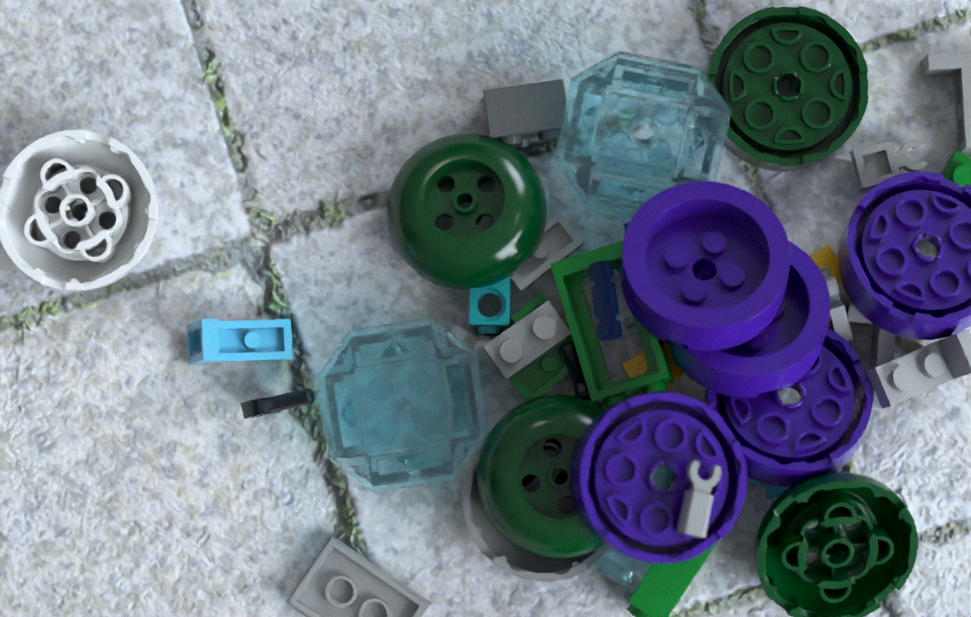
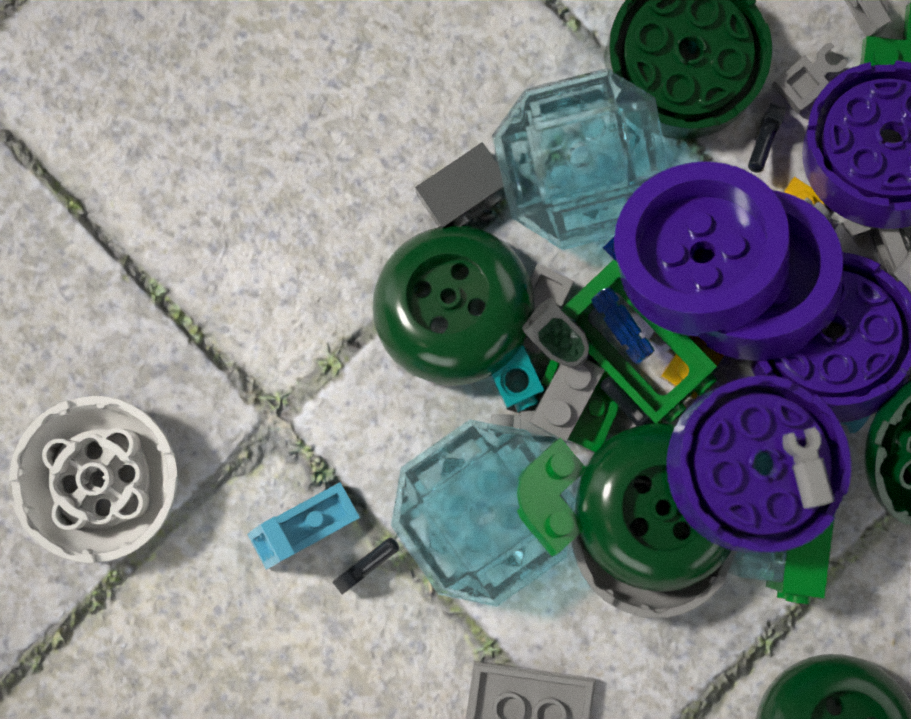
camera: 30 degrees left, 0 degrees up
none -> green plate [517,437,585,557]
none -> rock [522,297,589,366]
none -> black bar [748,103,786,173]

